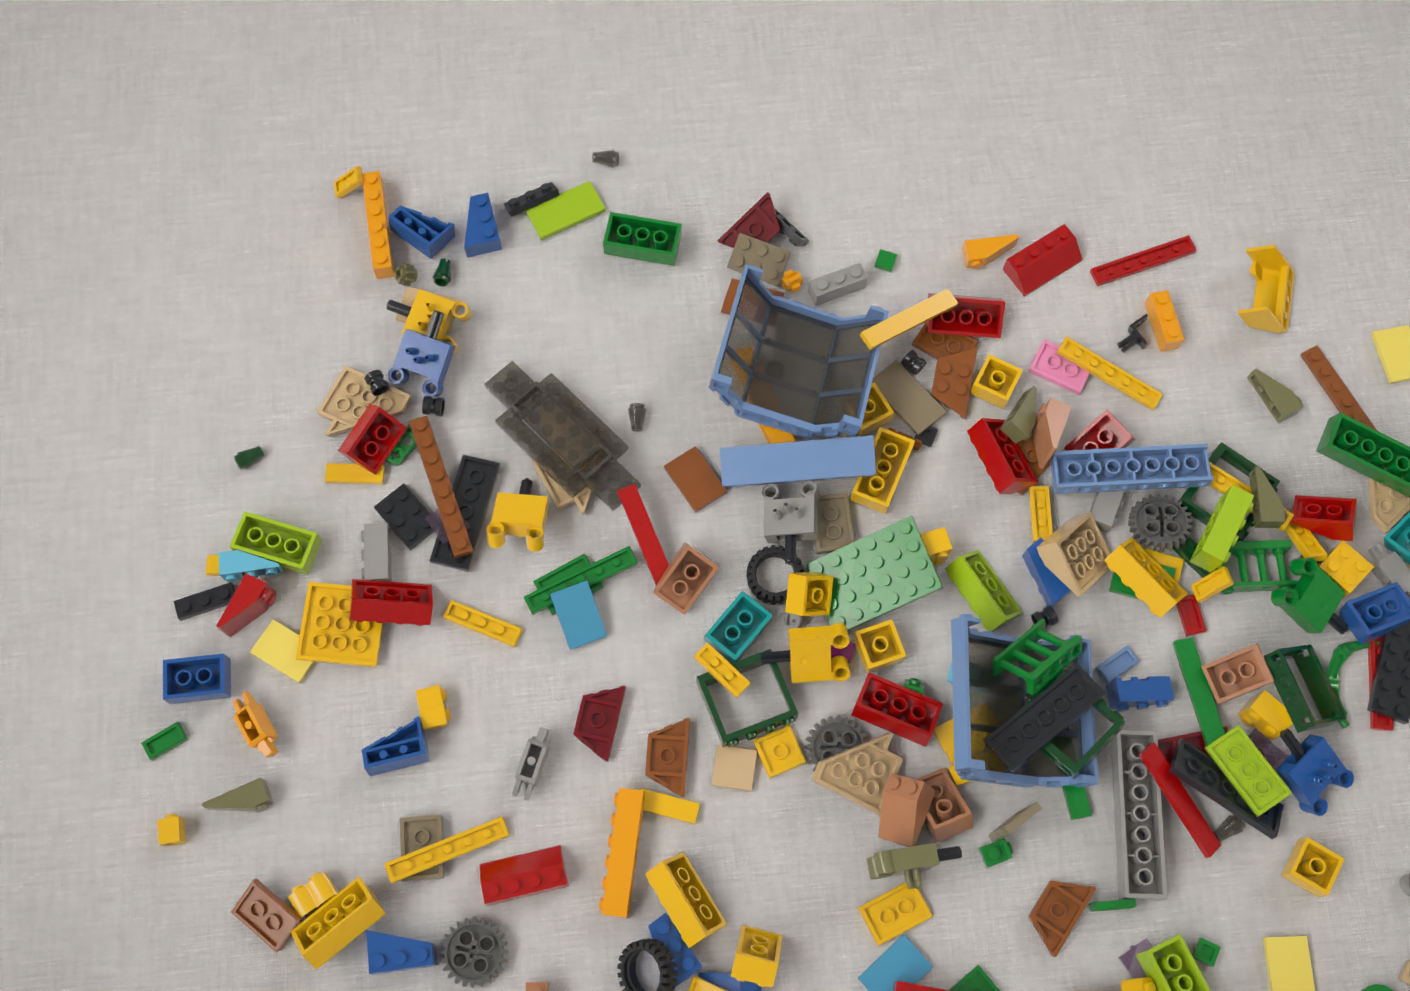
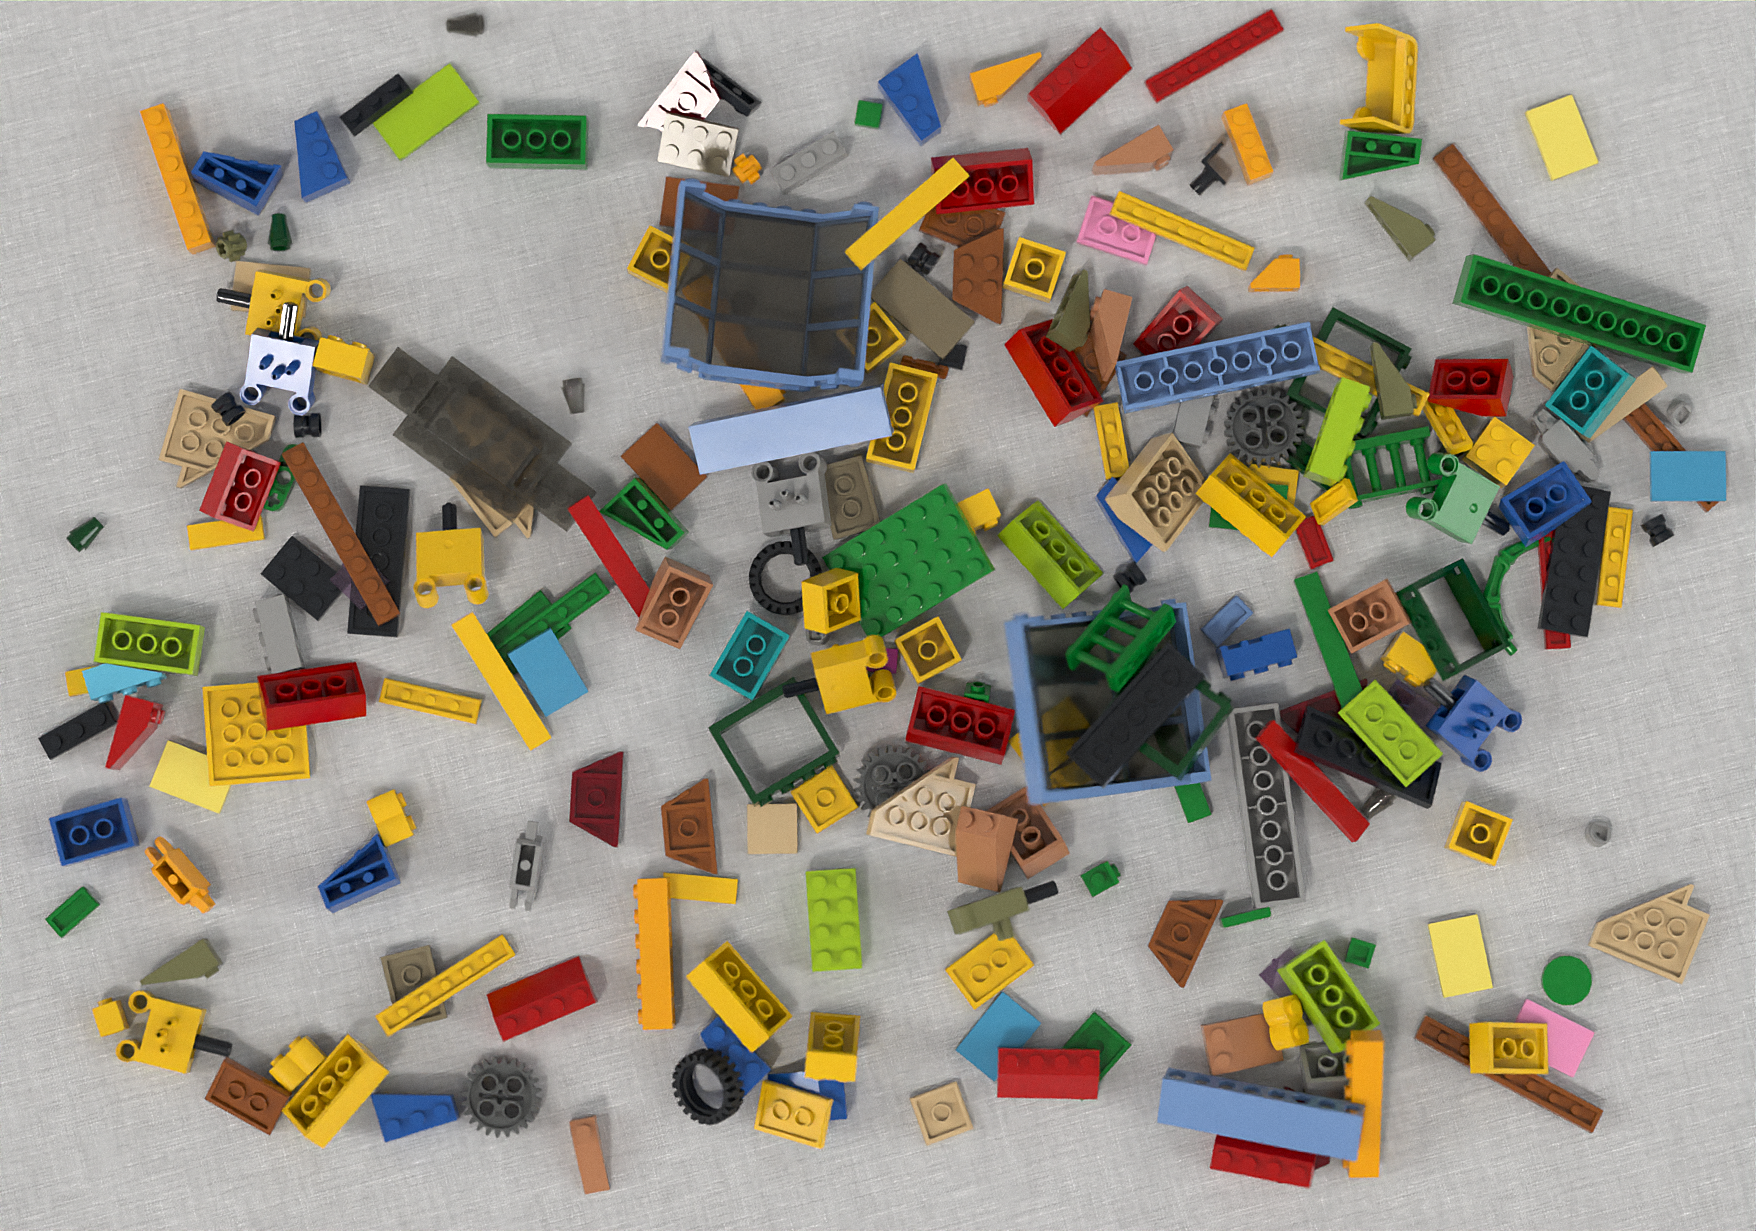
camera: 10 degrees left, 15 degrees up
yellow plate [334,166,363,199] -> none
yellow tile [693,642,751,699] -> none
dark tan tile [988,802,1042,842] -> none
none -> yellow piece [115,990,233,1074]
none -> yellow brick [313,335,375,385]
none -> yellow tile [451,611,552,751]
none -> green wedge [599,478,690,550]
none -> yellow brick [627,225,694,293]
none -> lime brick [805,868,862,972]
none -> blue wedge [878,53,941,146]
none -> nougat slope [1092,125,1174,175]
none -> light orange slope [1248,254,1300,292]
none -> green wedge [1339,131,1422,181]

